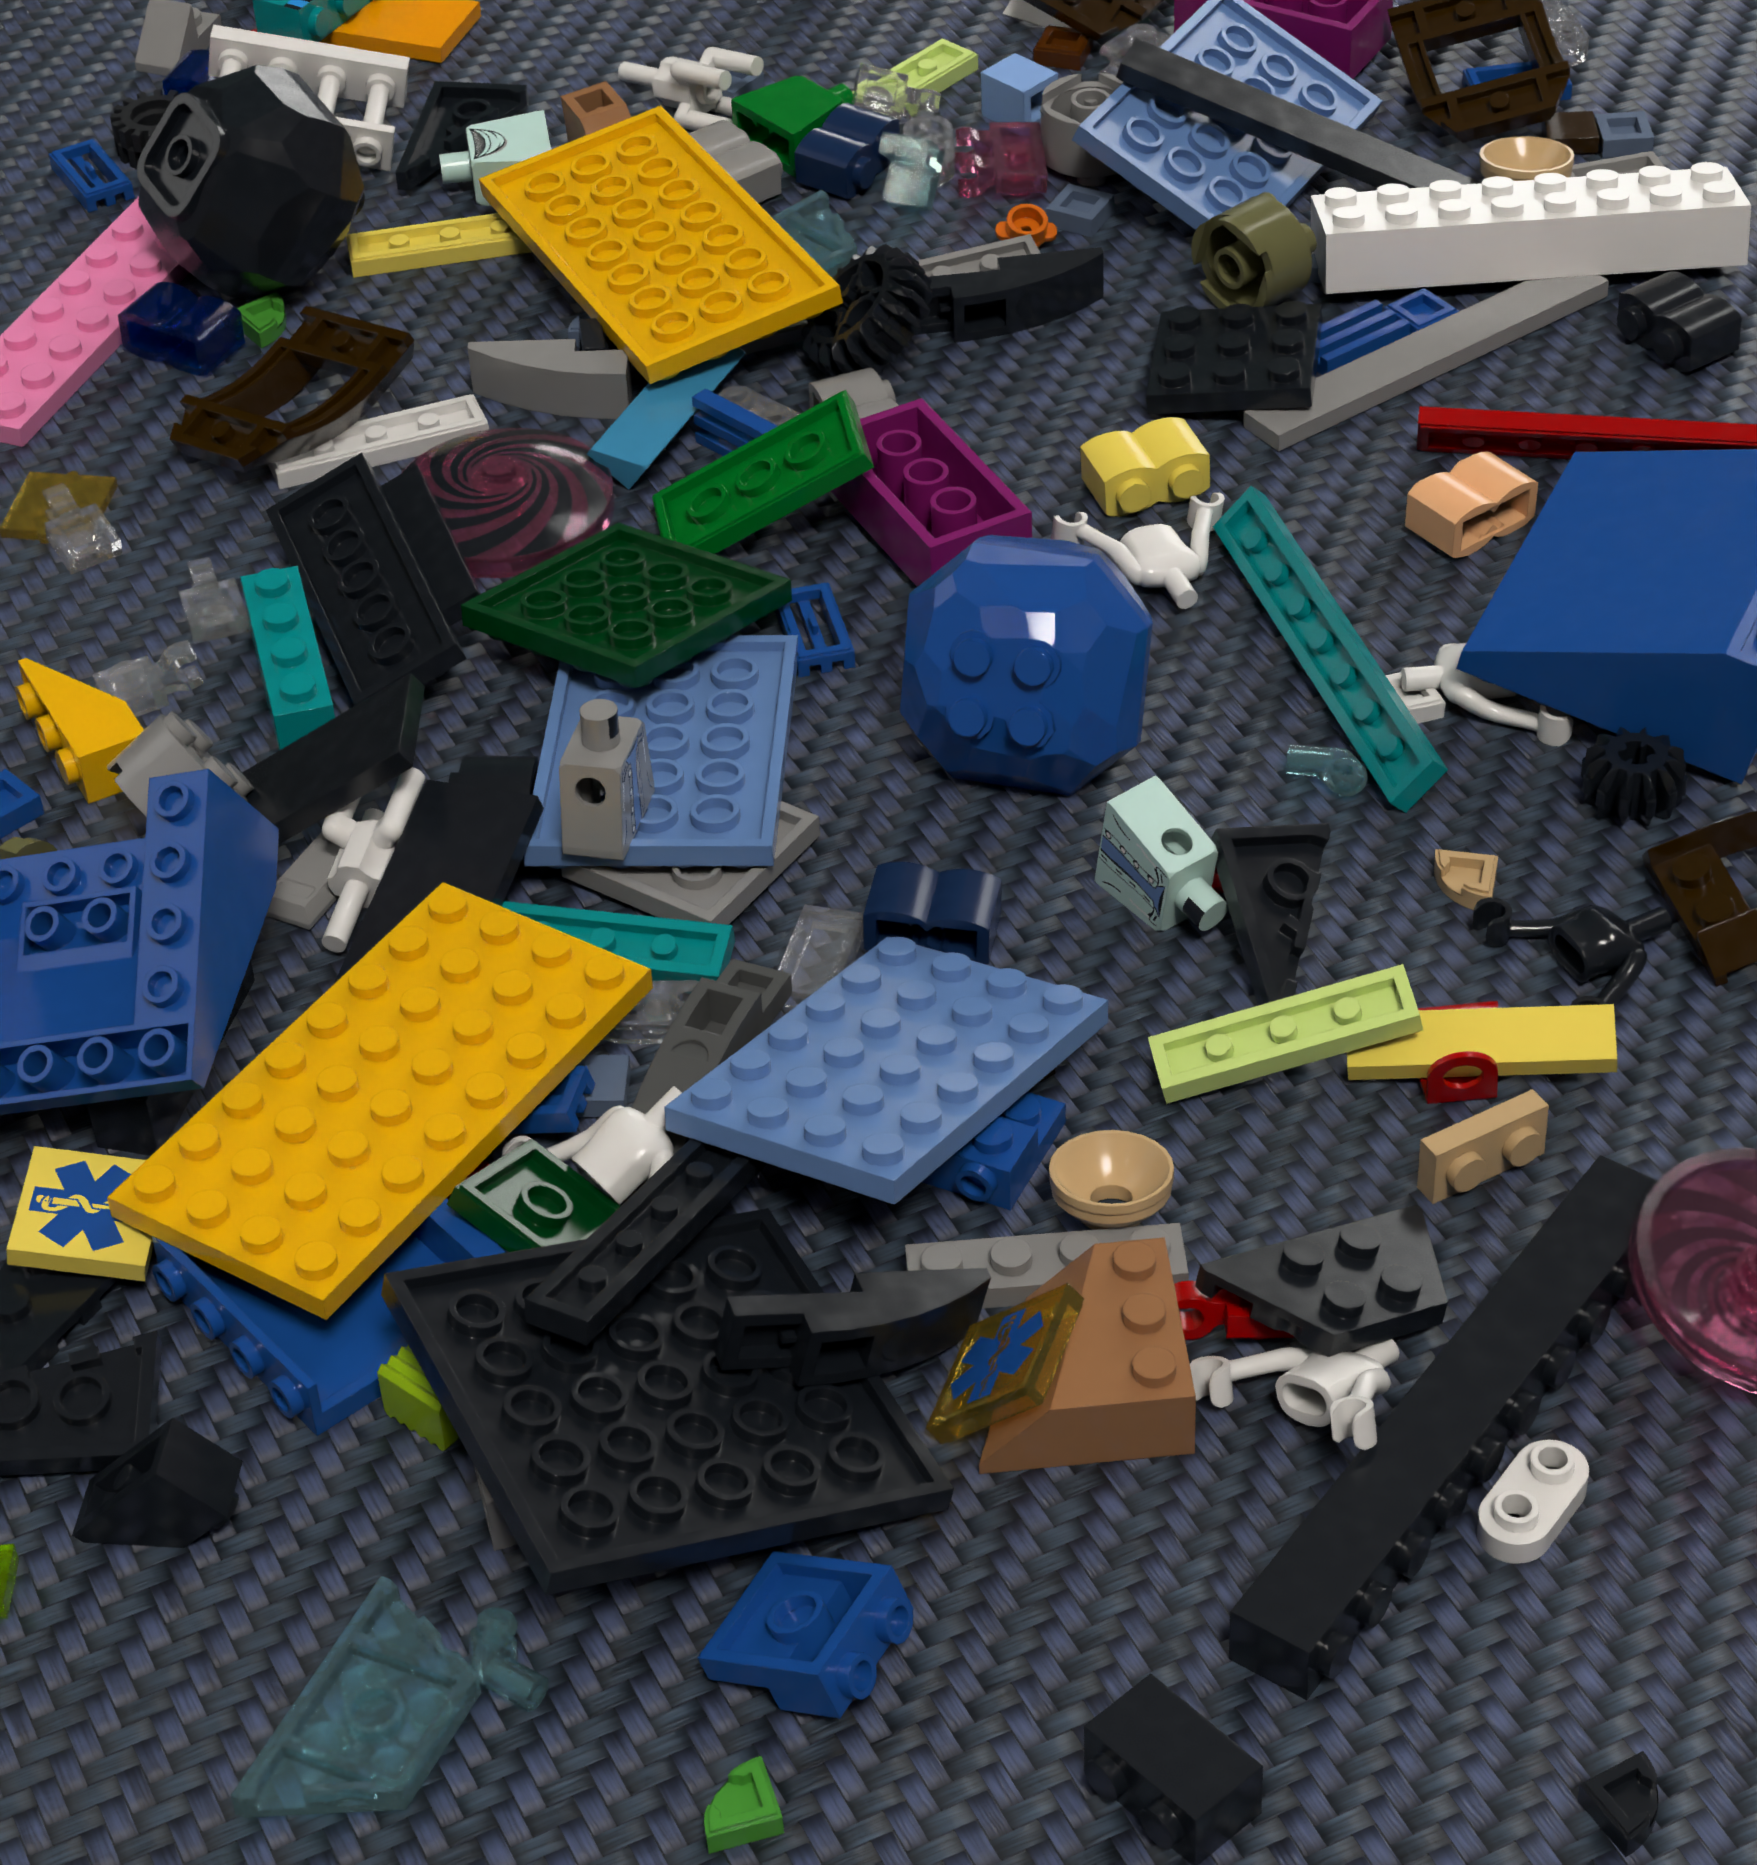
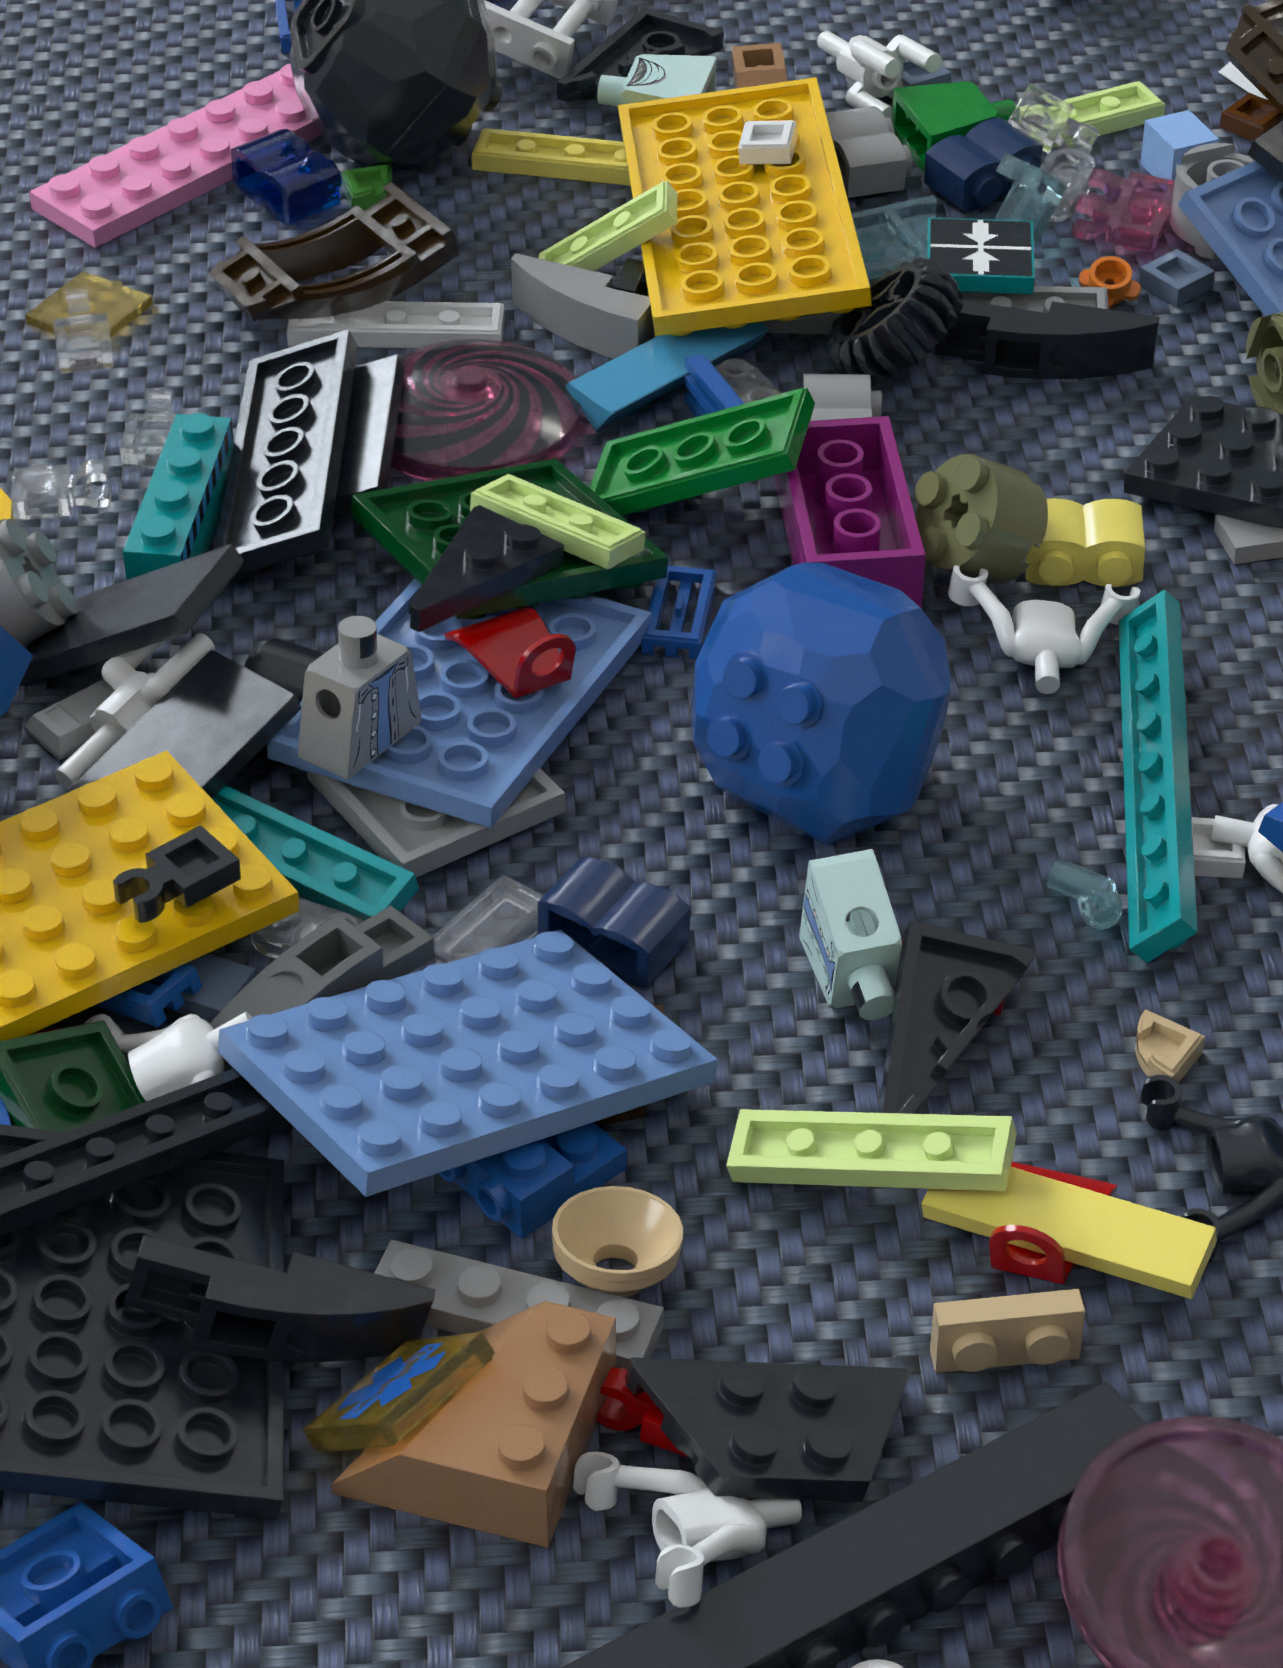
camera: 20 degrees right, 0 degrees up
none -> black plate [113,825,241,923]
none -> black wing [409,505,564,632]
none -> red piece [444,606,576,698]
none -> yellowish green tile [470,474,646,569]
none -> yellowish green tile [539,181,678,271]
none -> white tile [738,120,798,164]
none -> olive brick [915,454,1048,585]
none -> tile [927,217,1035,295]

